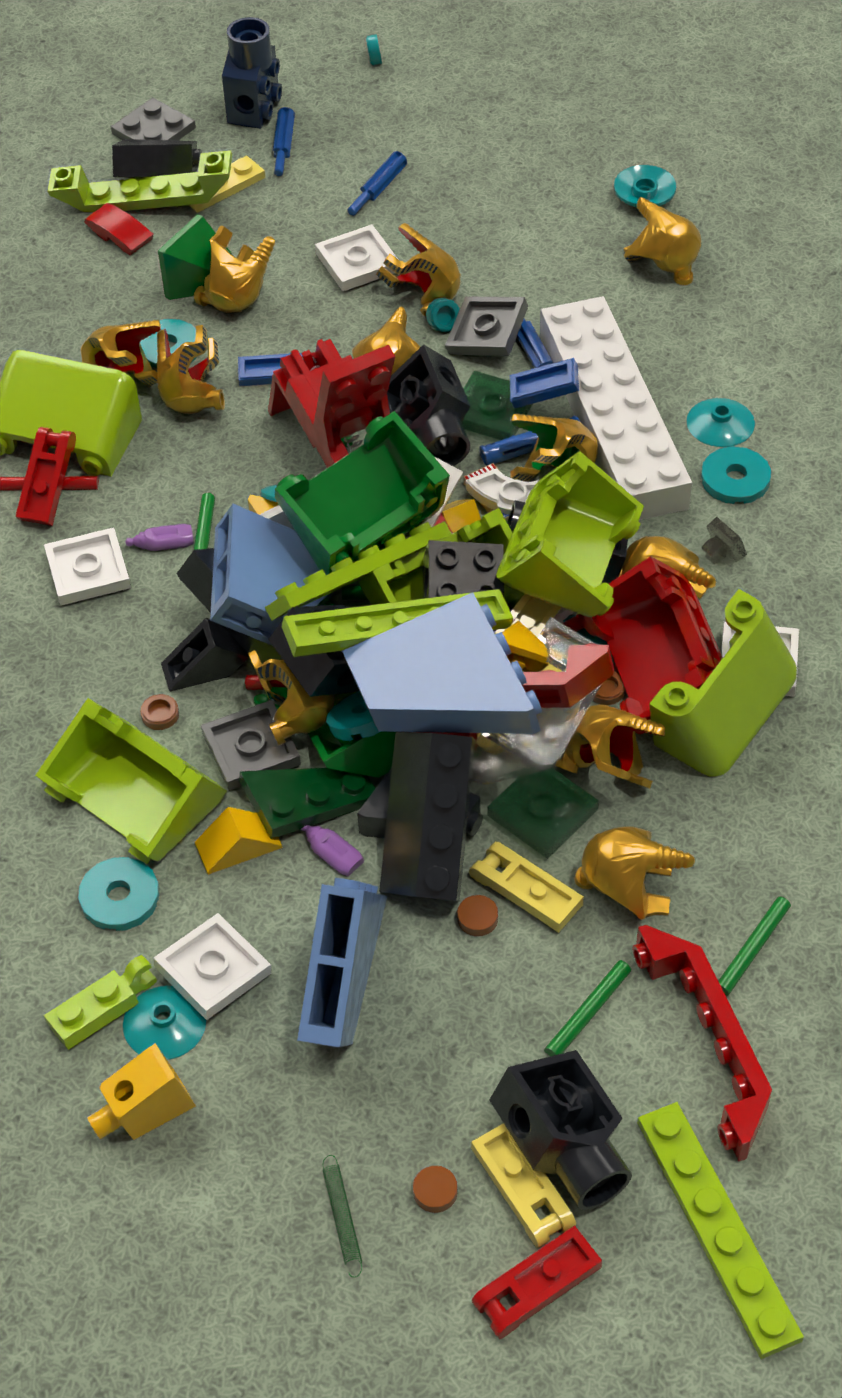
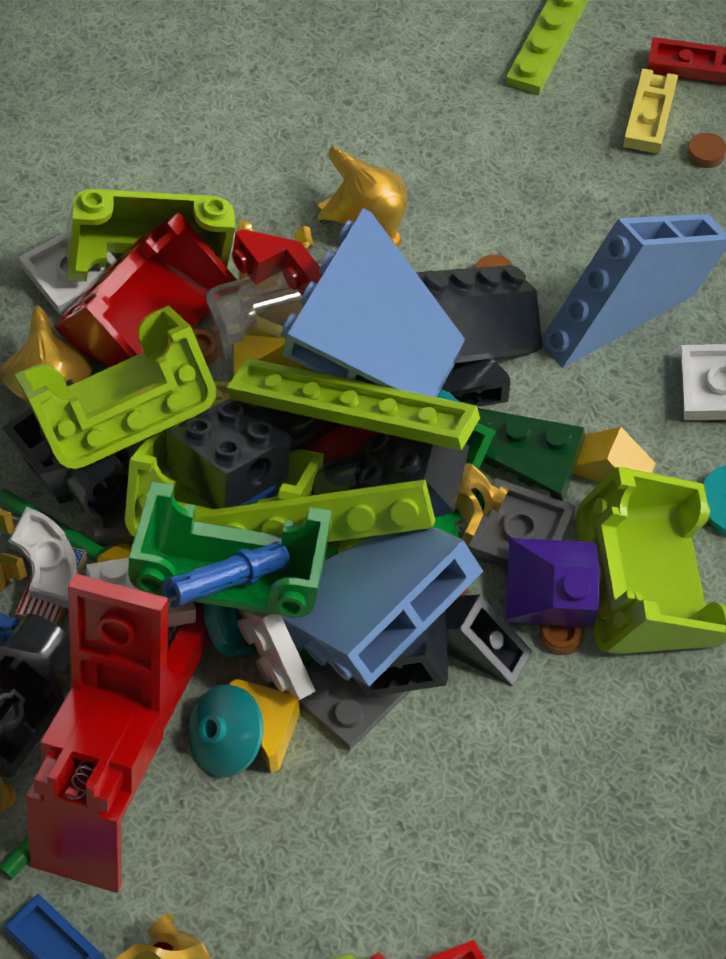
camera: 135 degrees left, 5 degrees up
white plate [44,528,131,606] -> none
medium lavender piece [125,524,194,551] -> none
green bar [193,493,215,550] -> none
medium lavender piece [301,825,364,876] -> none
light yellow plate [469,842,584,933] -> none
black brick [489,1050,632,1210] -> none
green bar [544,960,631,1056] -> none
red slope [632,925,772,1162] -> none
green bar [718,896,791,996] -> none
none -> blue pin [162,541,290,608]
none -> dark purple slope [505,538,599,628]

